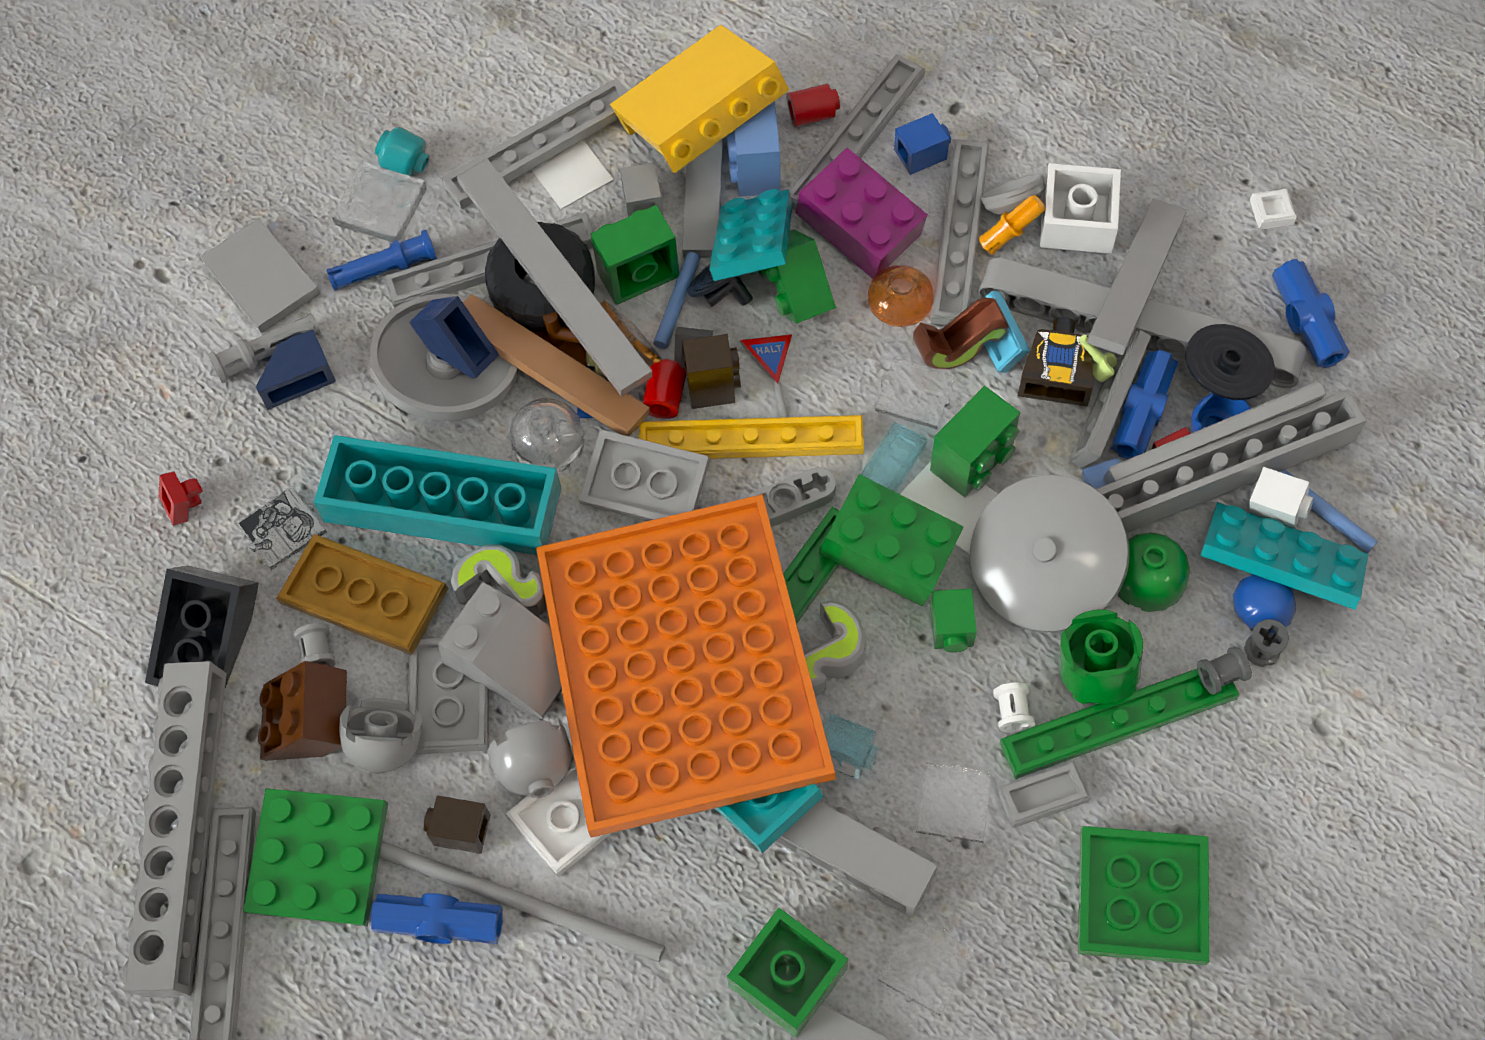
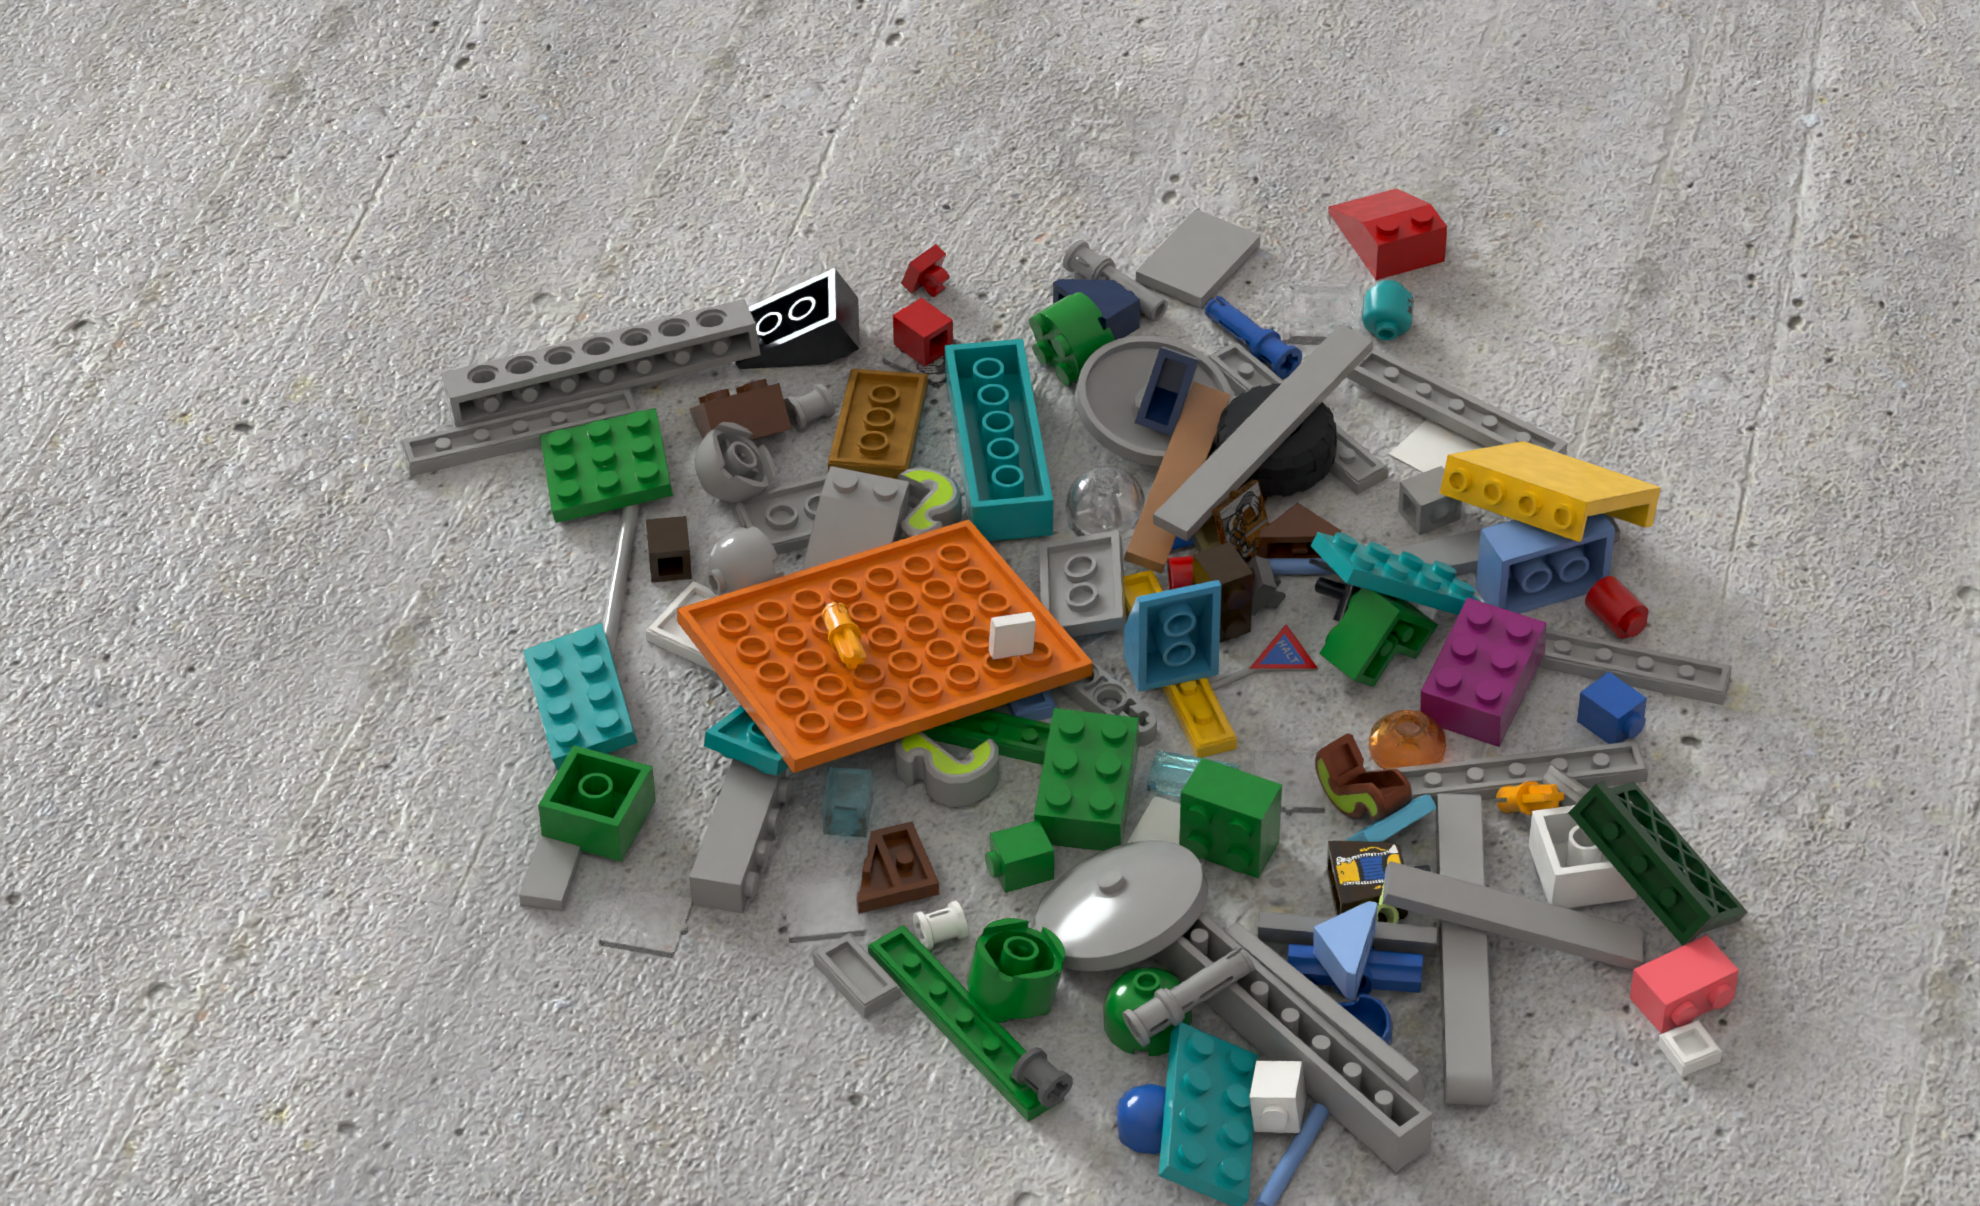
camera: 70 degrees right, 20 degrees down
blue piece [371,893,503,944] -> none
green brick [590,205,679,305] -> none
green plate [1078,826,1210,965] -> none
black shield [1185,324,1275,400] -> none
dark grey bush [1244,619,1289,667] -> none
blue piece [1272,259,1350,369] -> none
none -> teal plate [523,623,638,771]
none -> light orange axle [822,602,866,669]
none -> reddish brown wing [856,822,939,914]
none -> red brick [893,298,953,367]
none -> white tile [988,612,1036,659]
none -> green brick [1029,292,1114,386]
none -> light grey pin [1122,946,1255,1047]
none -> dark azure slope [1124,580,1221,692]
none -> reddish brown slope [1258,503,1341,558]
none -> light blue slope [1313,901,1378,1000]
none -> red slope [1328,188,1447,280]
none -> dark green fence [1568,782,1748,946]
none -> coral brick [1630,935,1739,1034]

